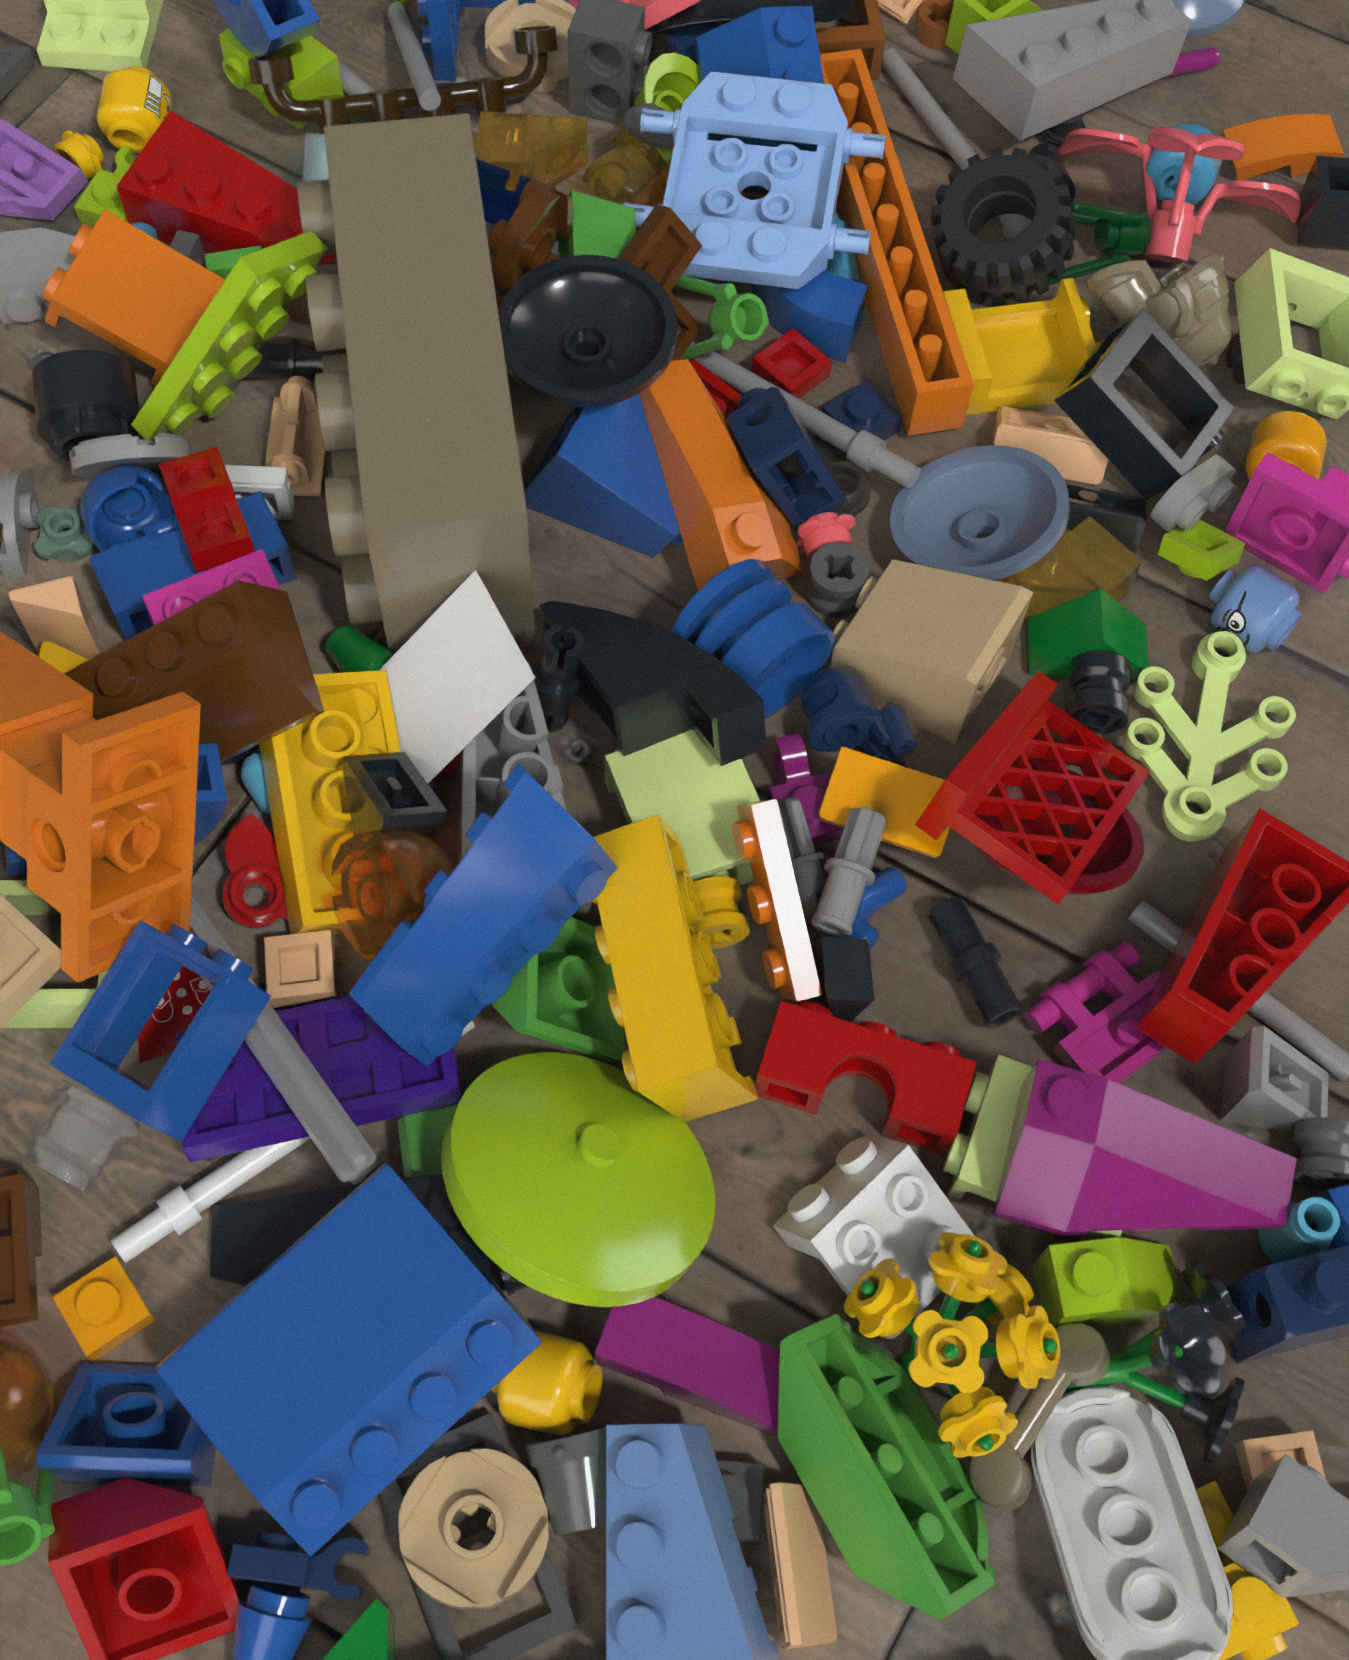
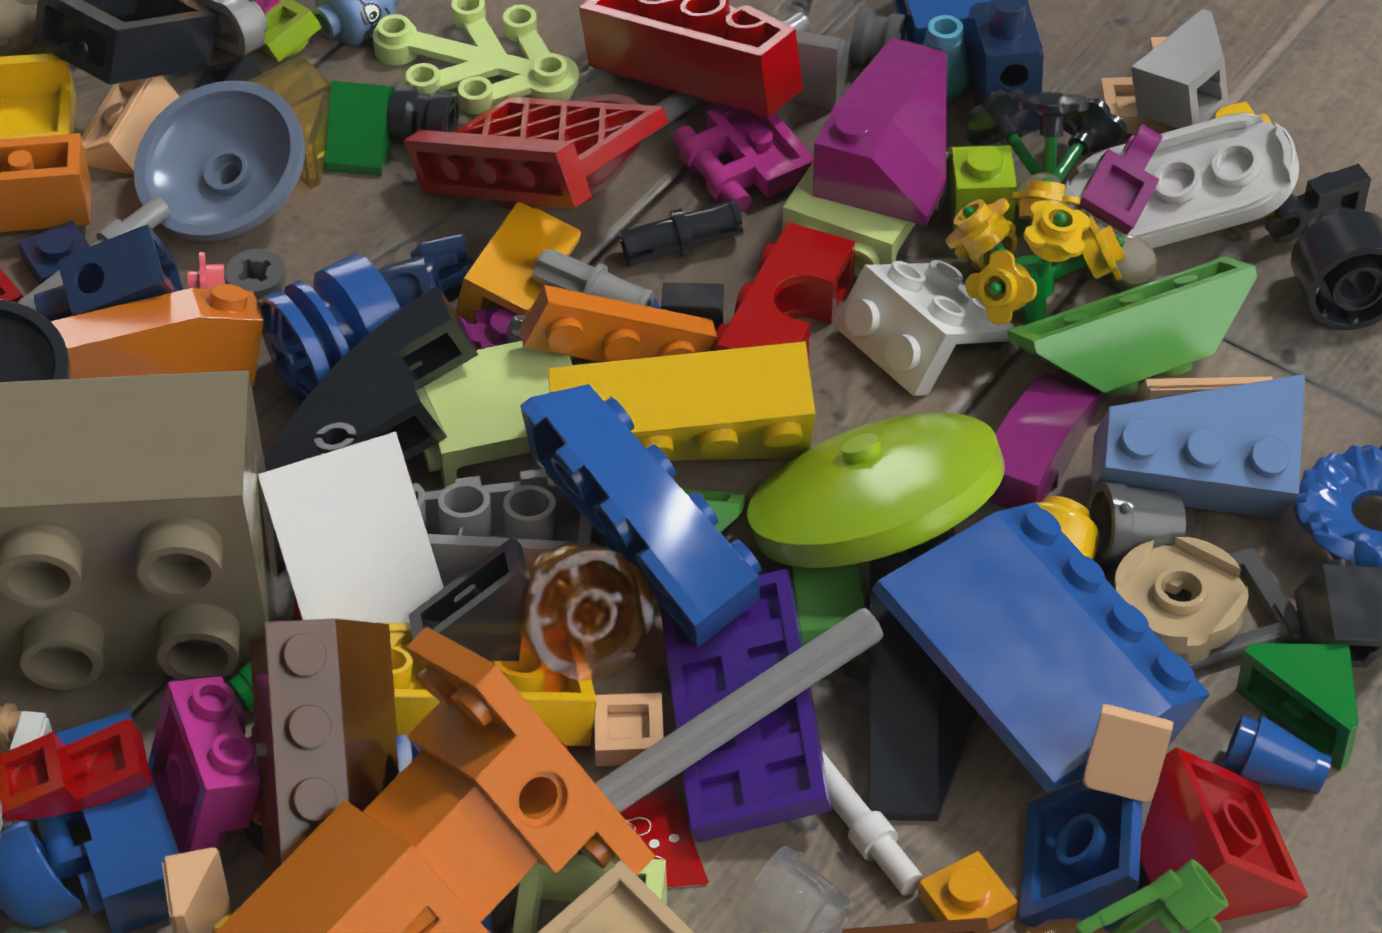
camera: 80 degrees left, 15 degrees down
blue window [49,920,271,1142] -> none
dark blue plate [227,1532,371,1601] -> none
tan slope [830,559,1034,746] -> none
none -> magenta plate [1077,124,1163,235]
none -> light nougat slope [1083,704,1174,802]

